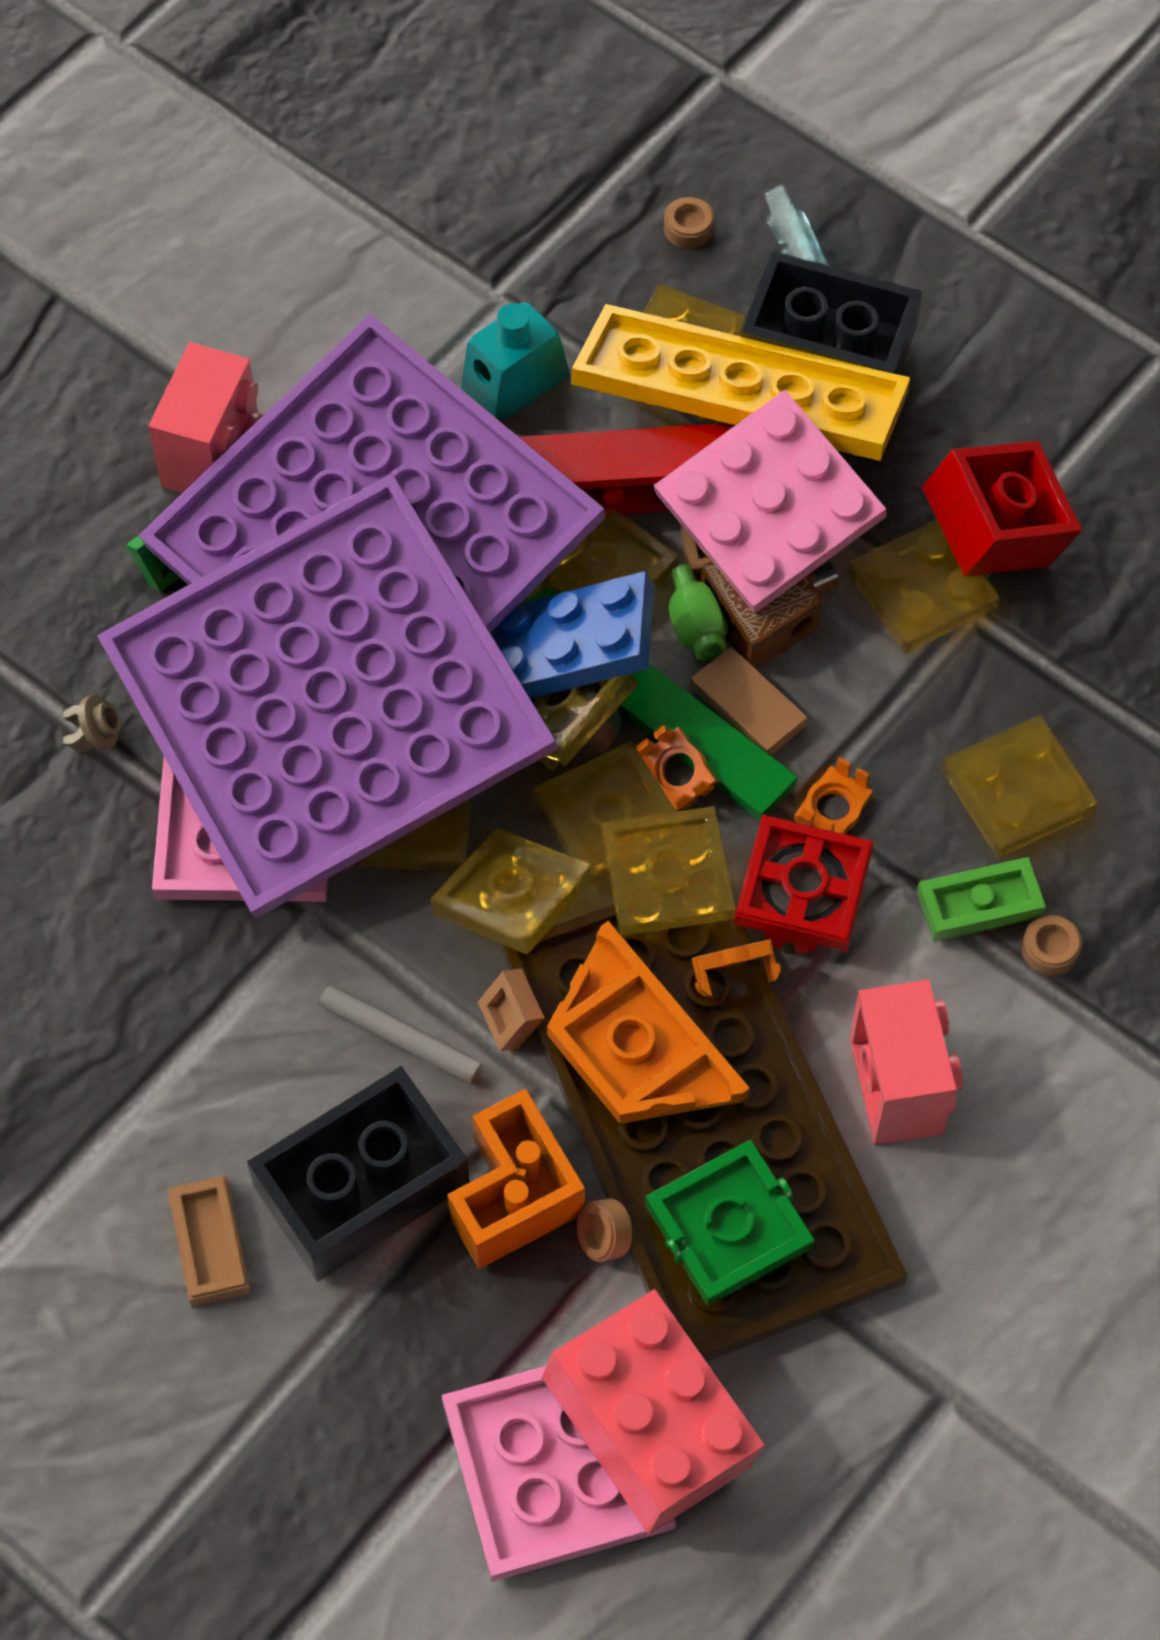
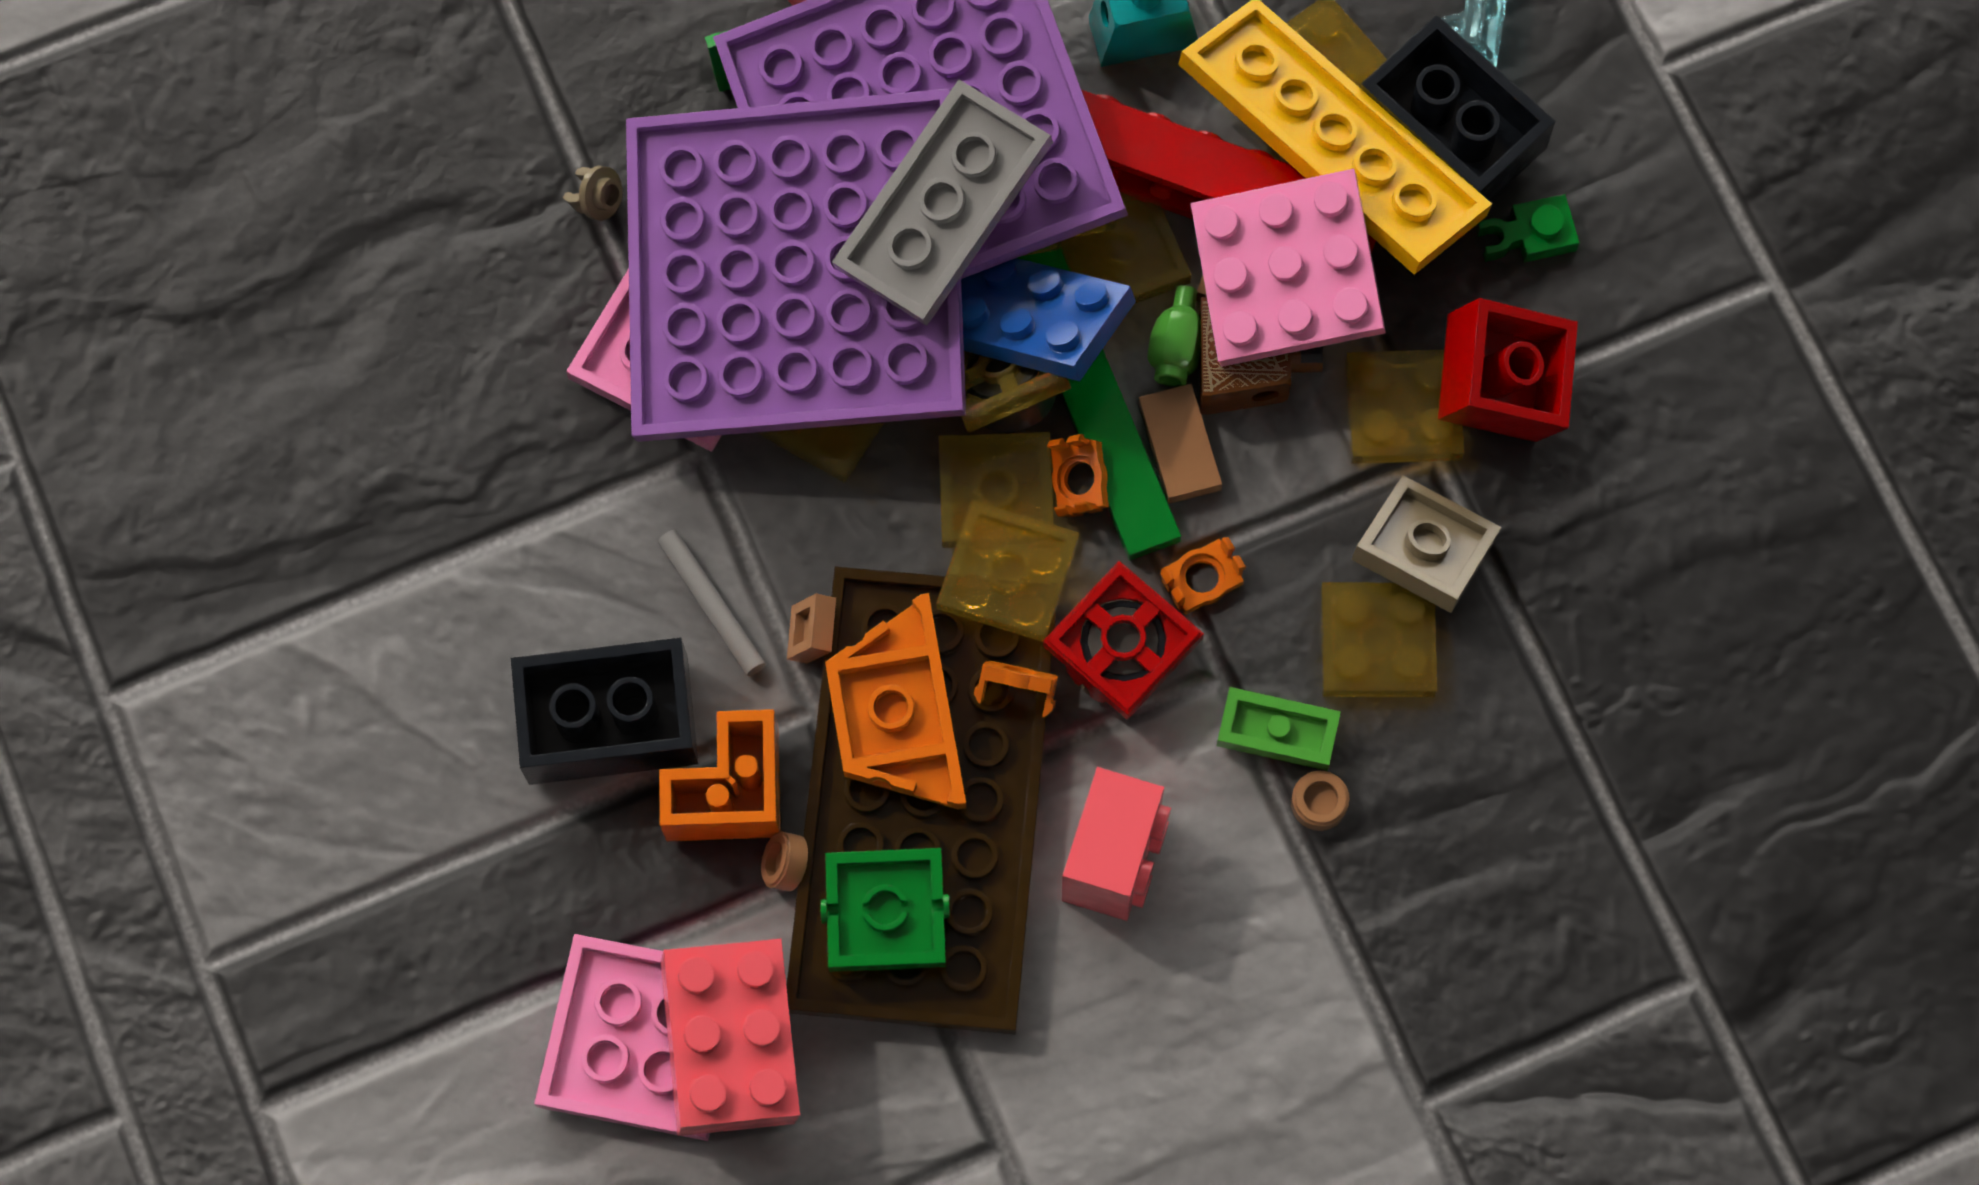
camera: 30 degrees right, 10 degrees up
medium nougat tile [167,1175,251,1307] -> none
clear yellow plate [430,828,593,954] -> none
none -> light grey plate [832,79,1054,326]
none -> dark tan plate [1351,475,1502,613]
none -> green plate [1476,194,1580,263]

